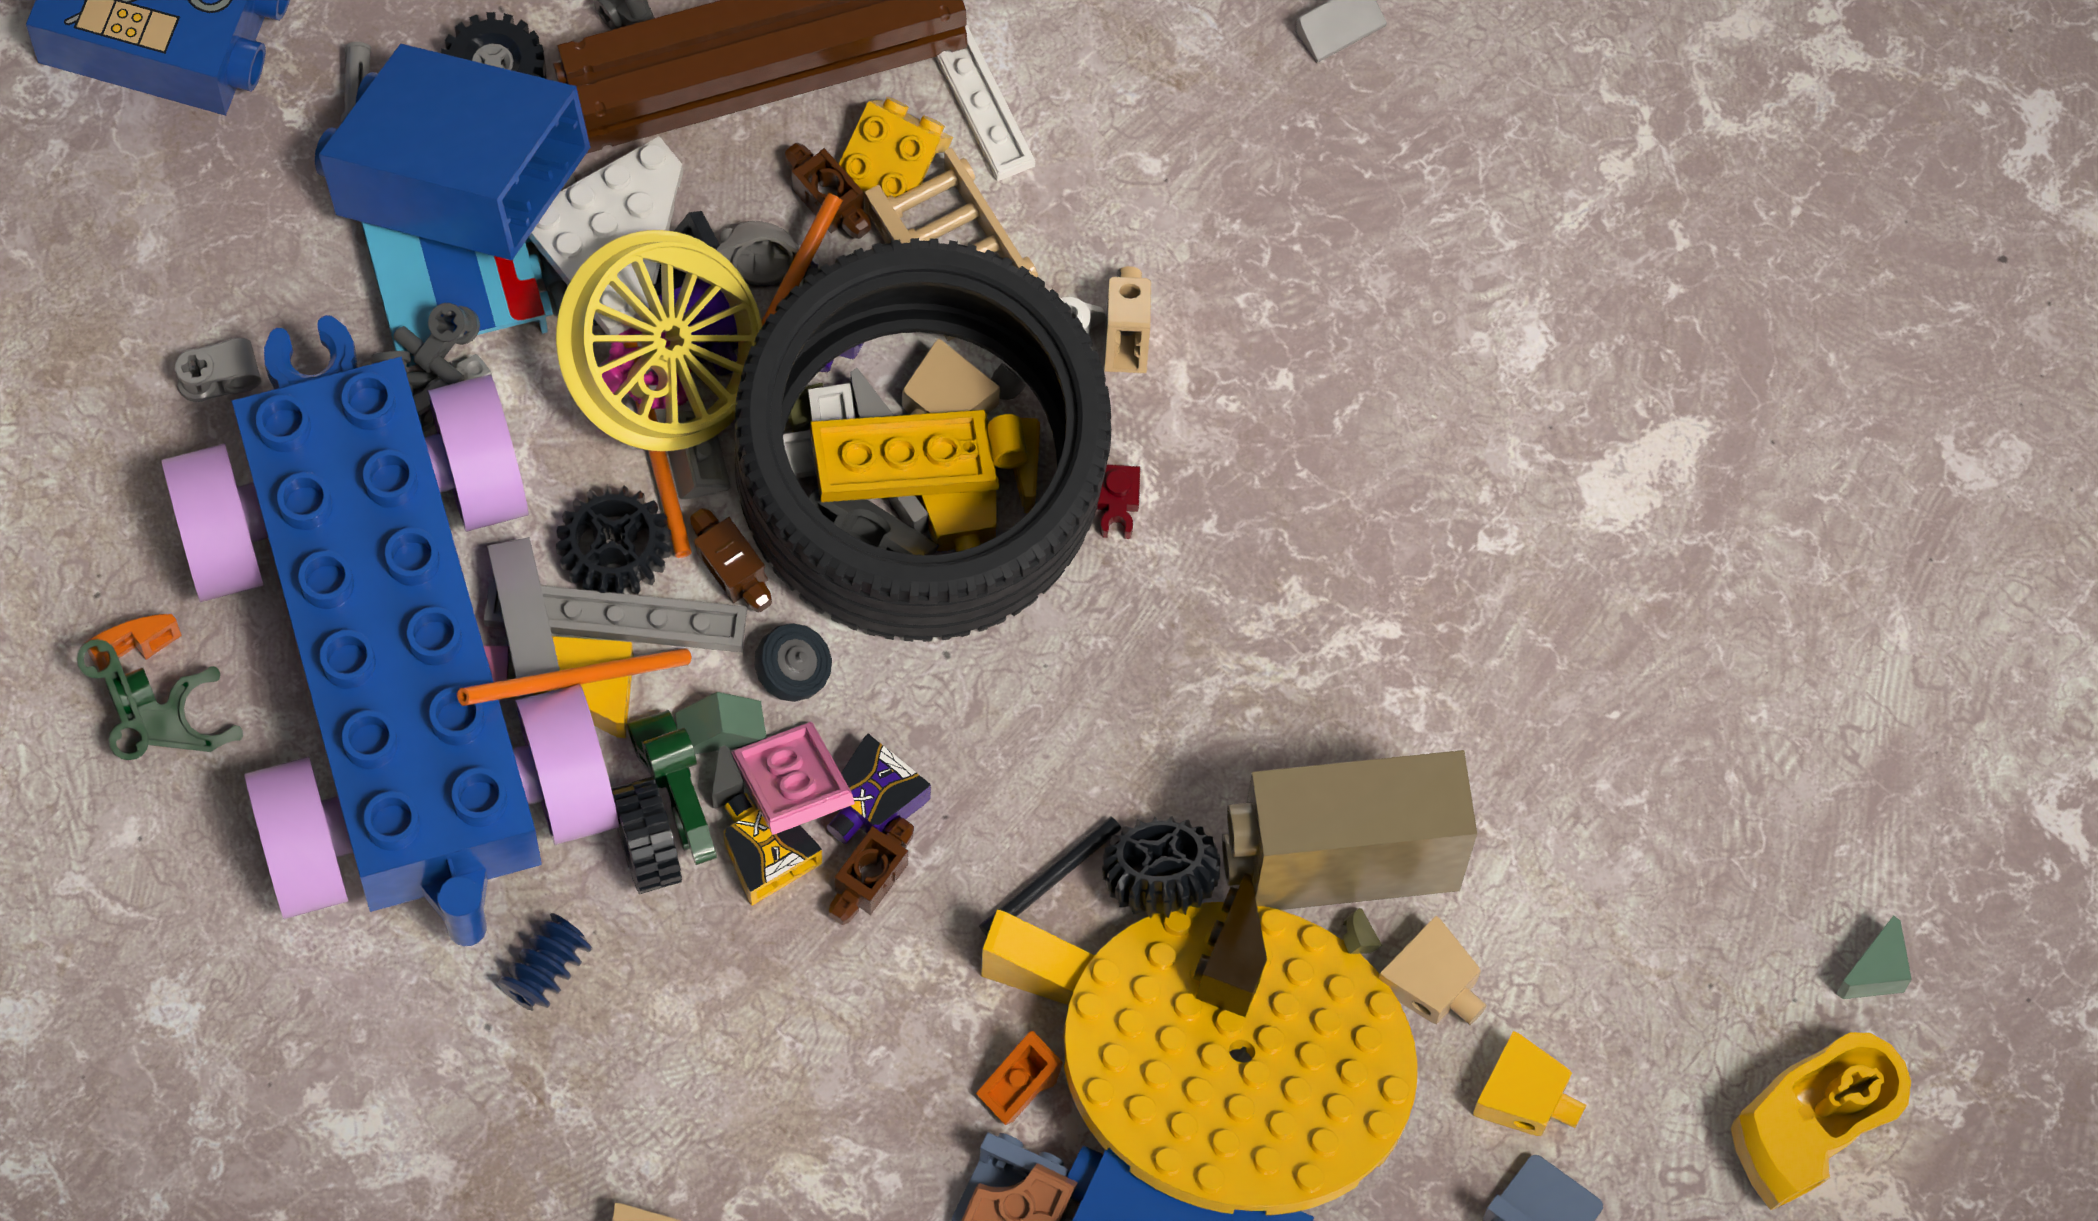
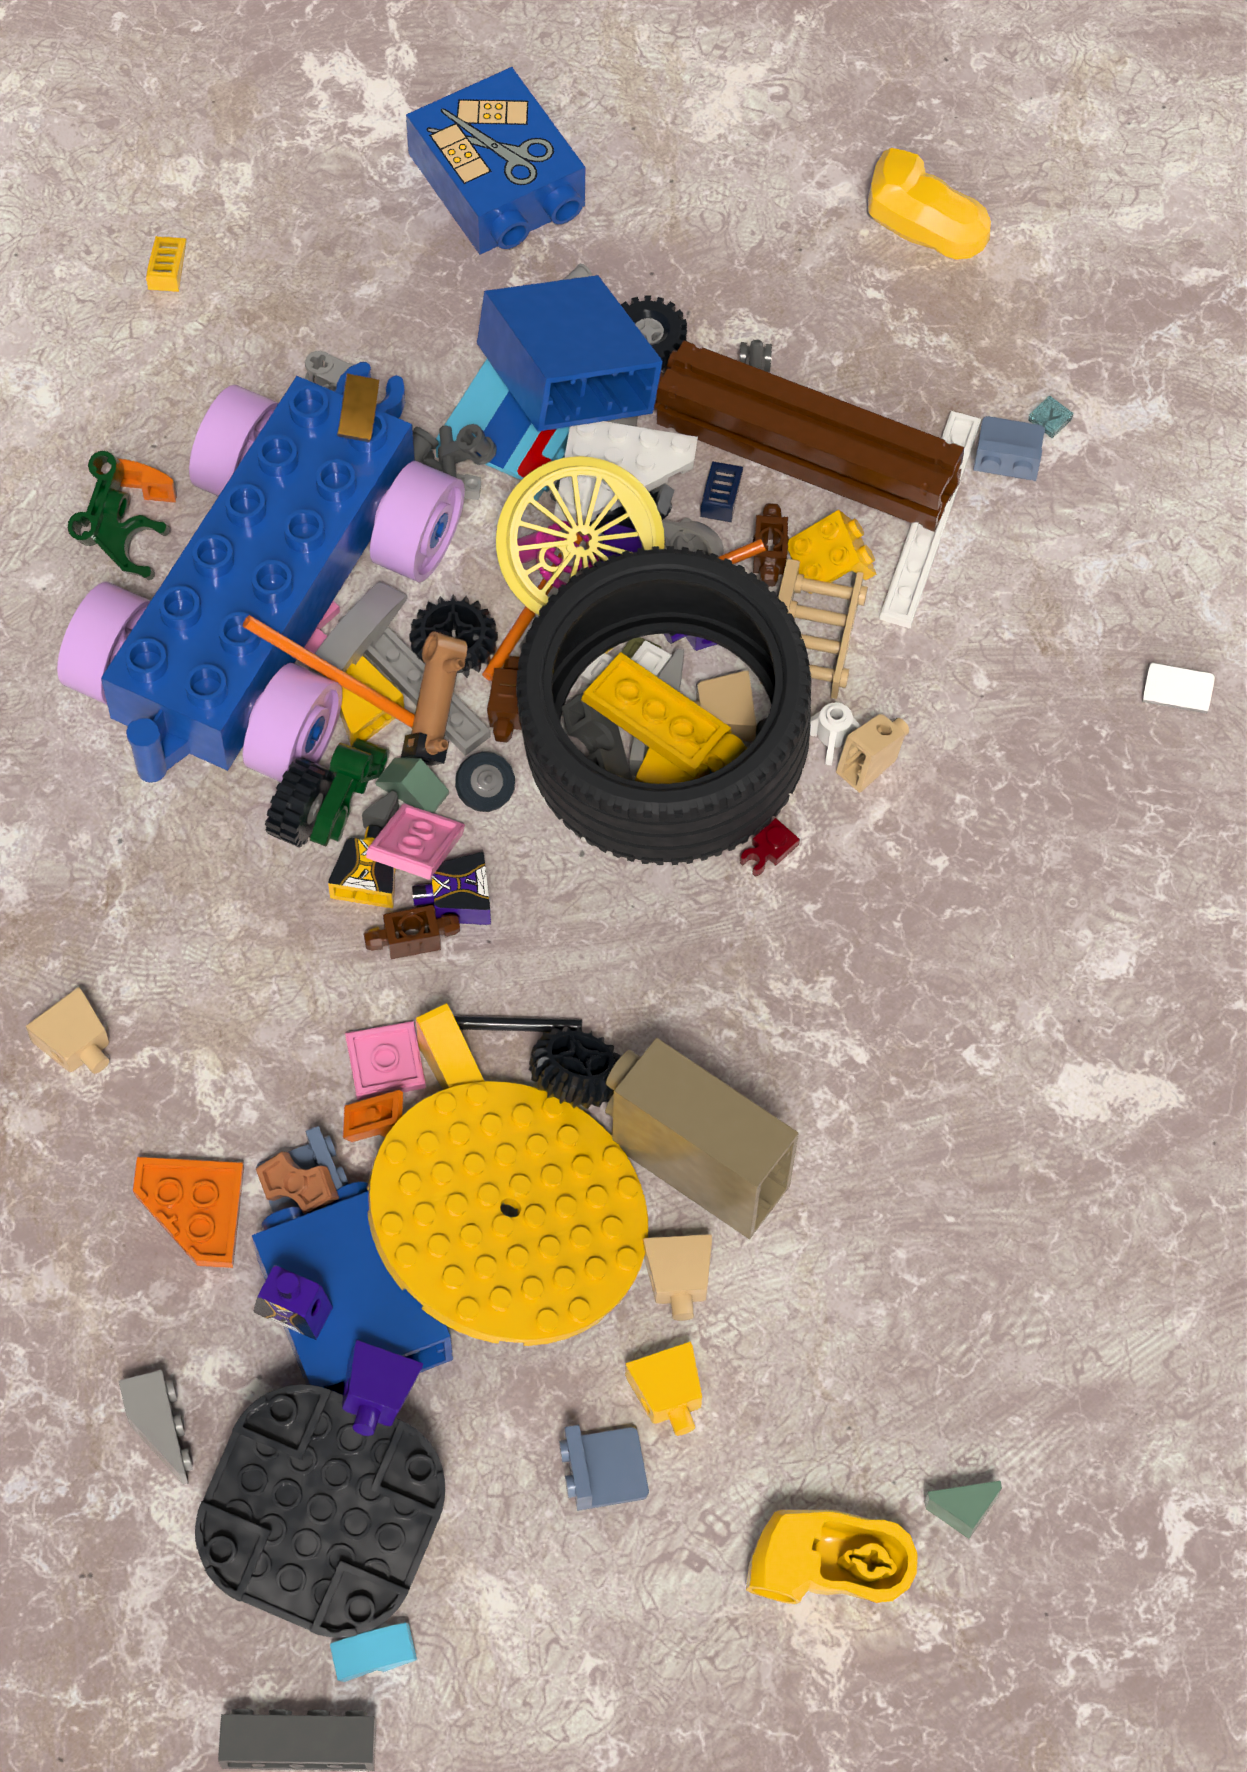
camera: 45 degrees right, 5 degrees down
dark blue piece [497,913,593,1011] -> none
dark brown slope [1193,873,1267,1017] -> none
olive tile [1343,908,1382,954] -> none
none -> pearl gold slope [337,374,380,442]
none -> bright pink tile [345,1021,426,1101]
none -> medium nougat piece [401,631,467,766]
none -> dark blue slope [700,461,743,523]

